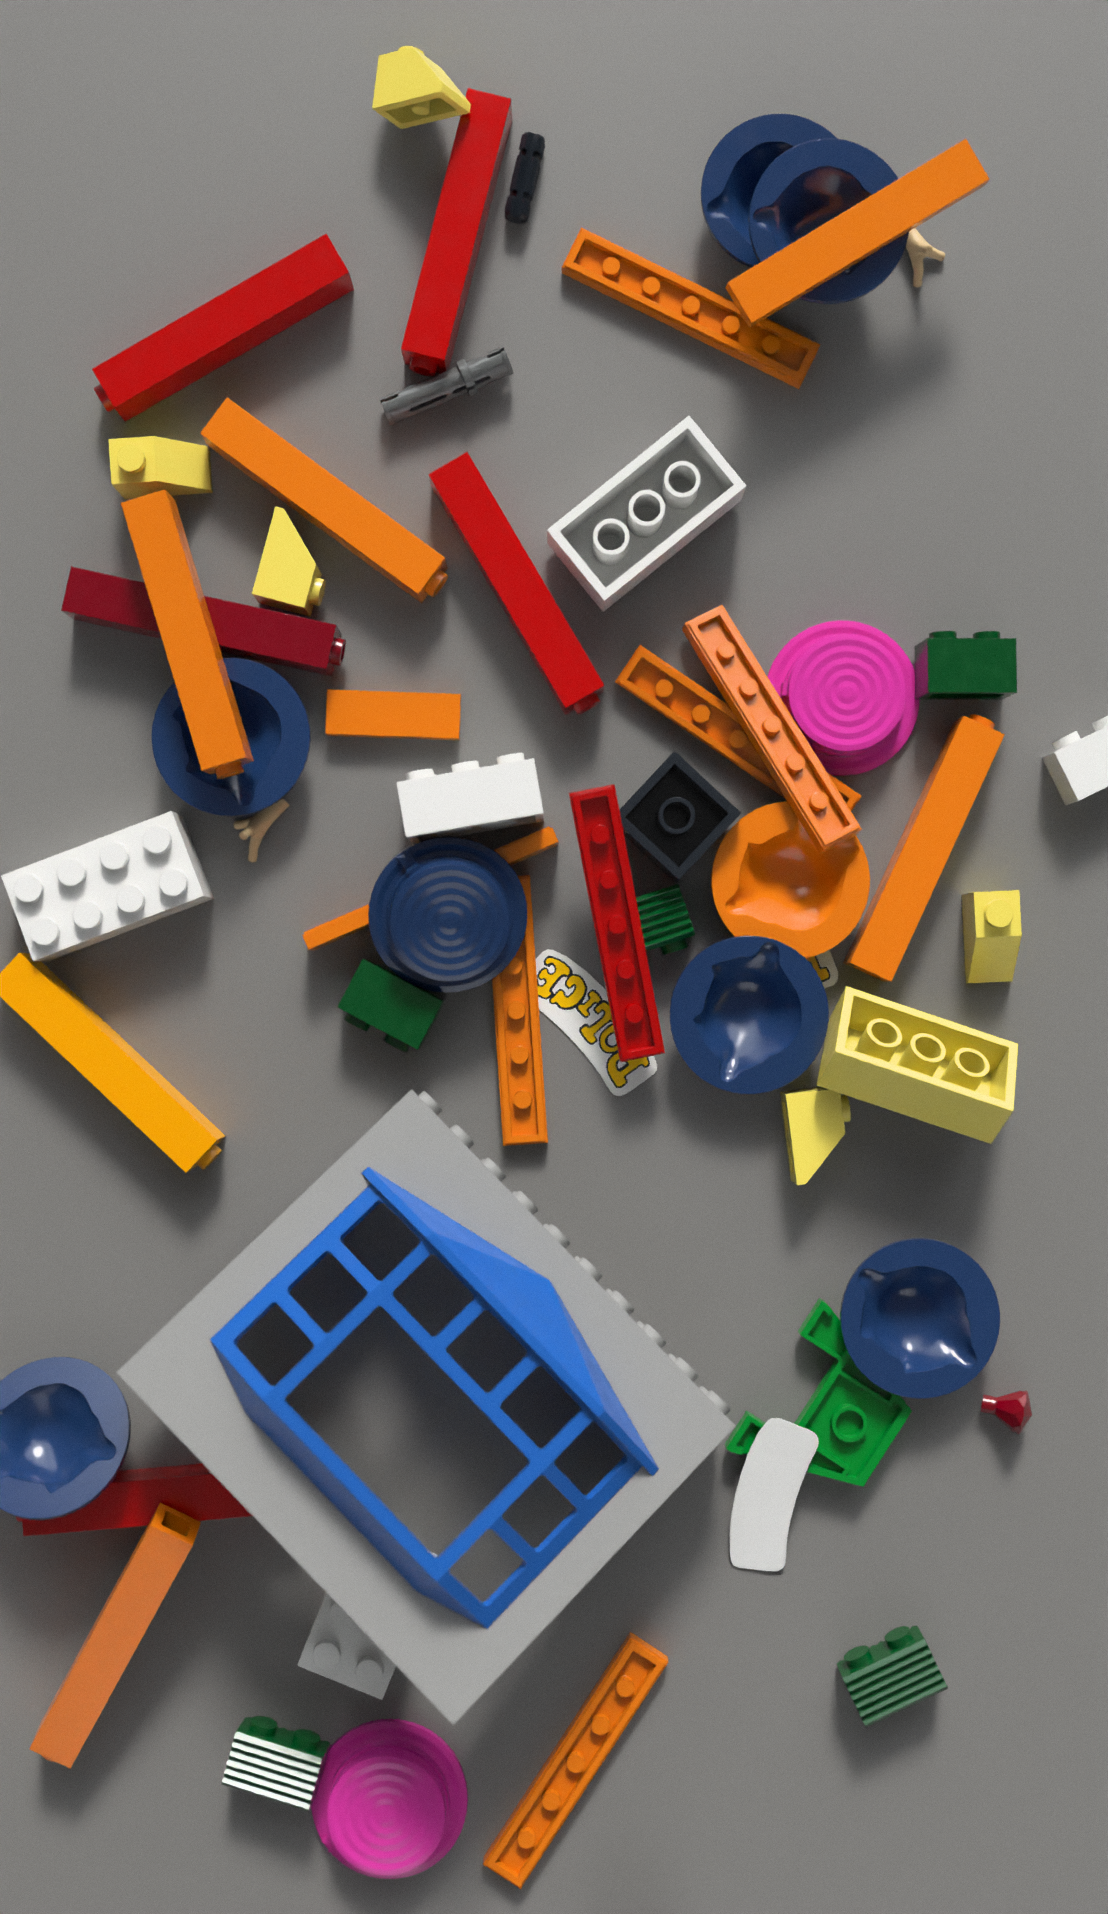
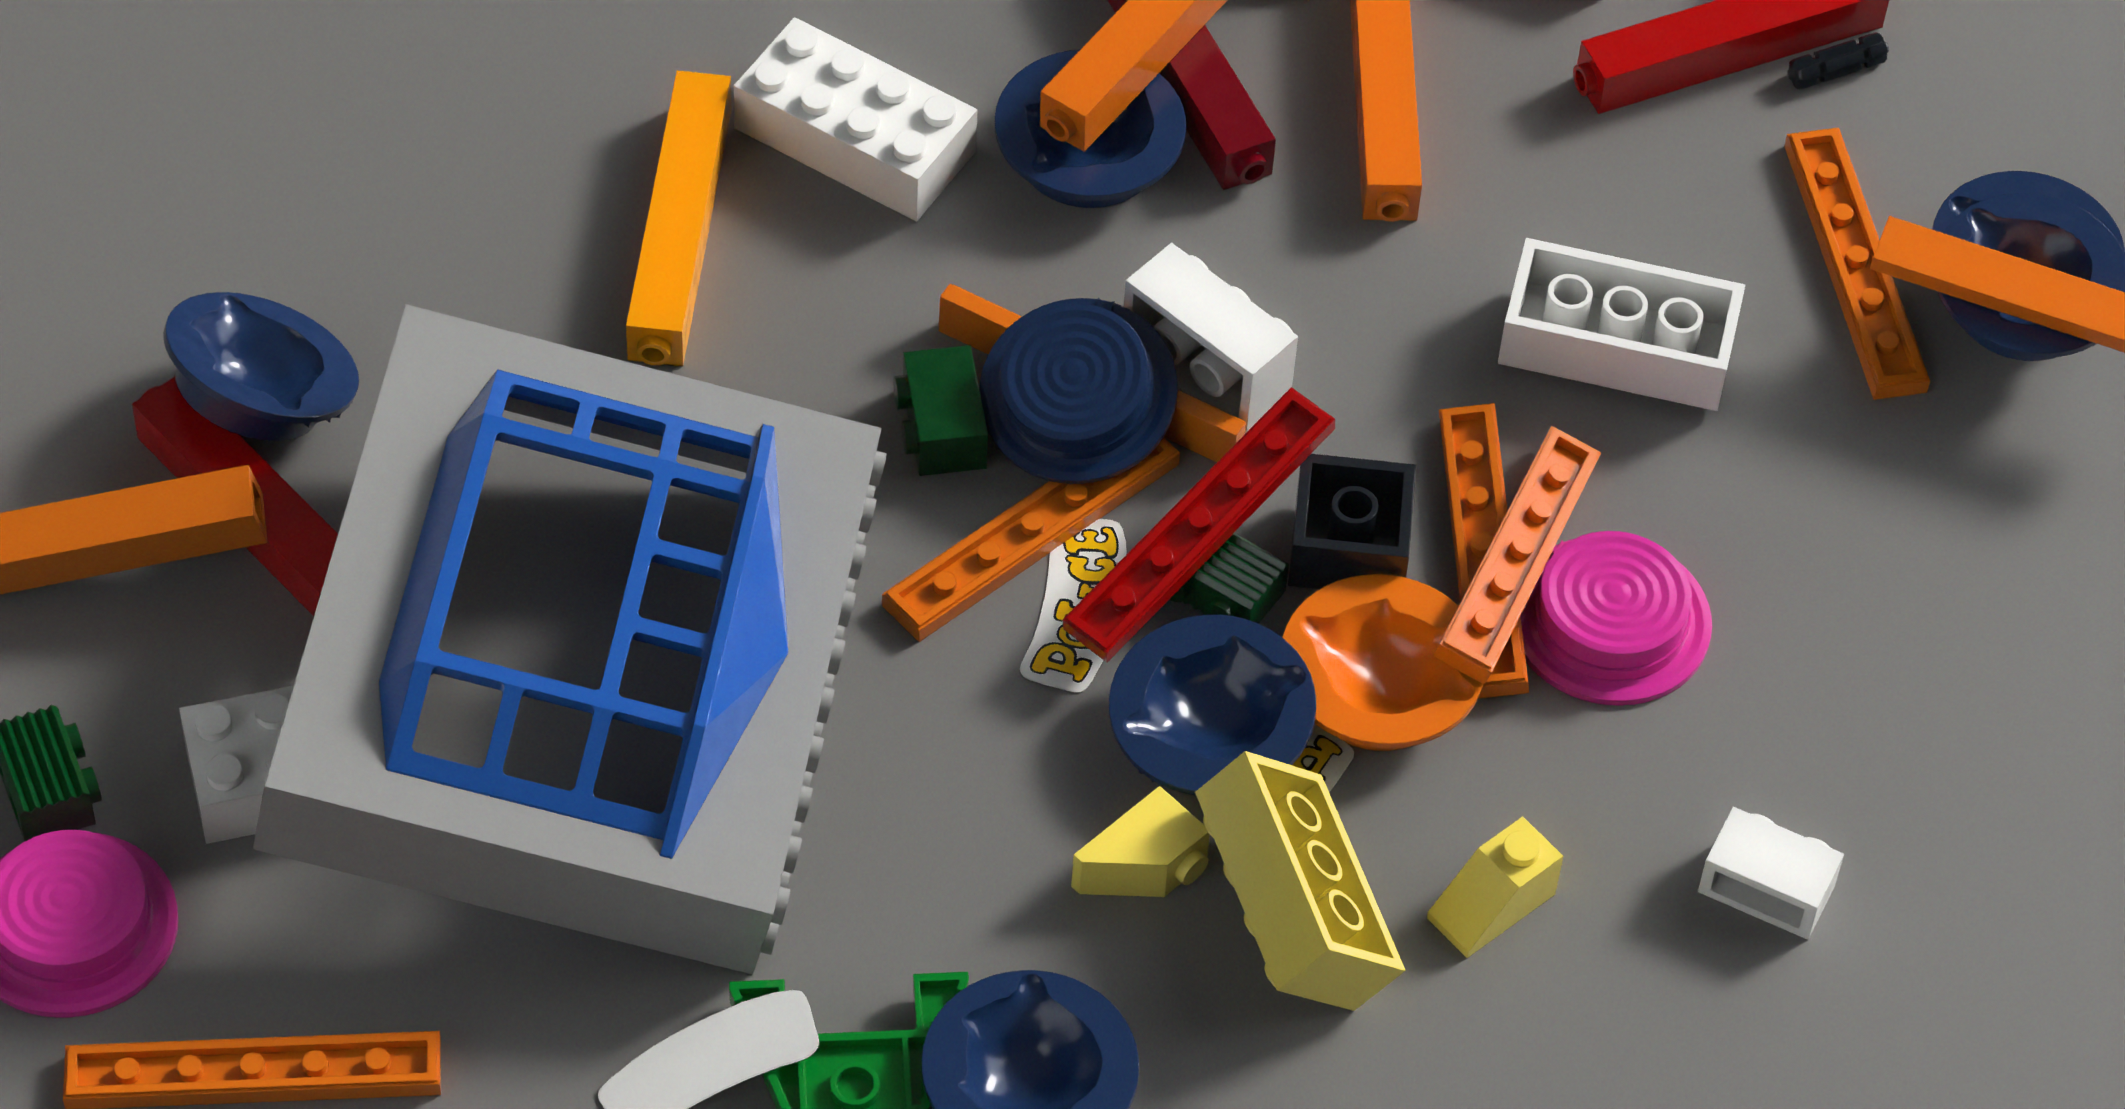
camera: 45 degrees right, 35 degrees down
tan bar [234,799,290,862] -> none
light yellow slope [252,506,326,617] -> none
orange tile [325,689,462,740] -> none
dark grey pin [379,346,514,426] -> none
red brick [428,452,605,715] -> none
orange brick [843,714,1005,982] -> none
tan bar [906,228,945,288] -> none
dark green brick [914,631,1017,700] -> none

